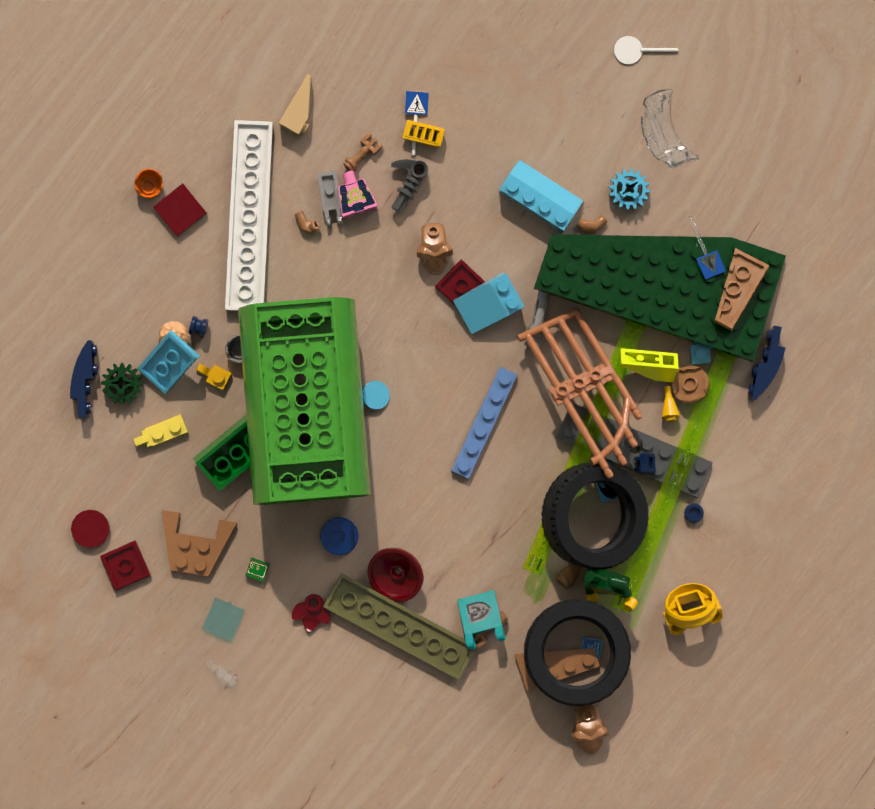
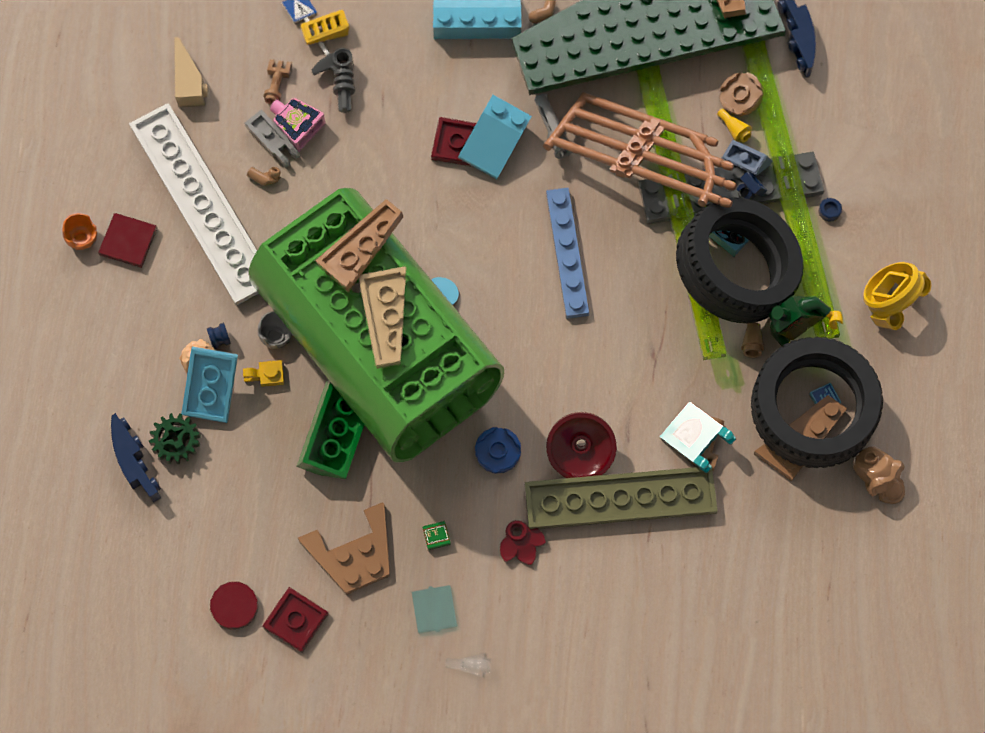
camera: 30 degrees left, 15 degrees down
light yellow hinge [133,414,188,447] -> none
medium nougat head [416,223,453,274] -> none
neon yellow slope [620,348,679,382] -> none
medium azure plate [689,343,711,365] -> none
none -> medium nougat wing [315,199,404,292]
none -> tan wing [359,266,406,369]
none -> sand blue slope [721,140,773,176]

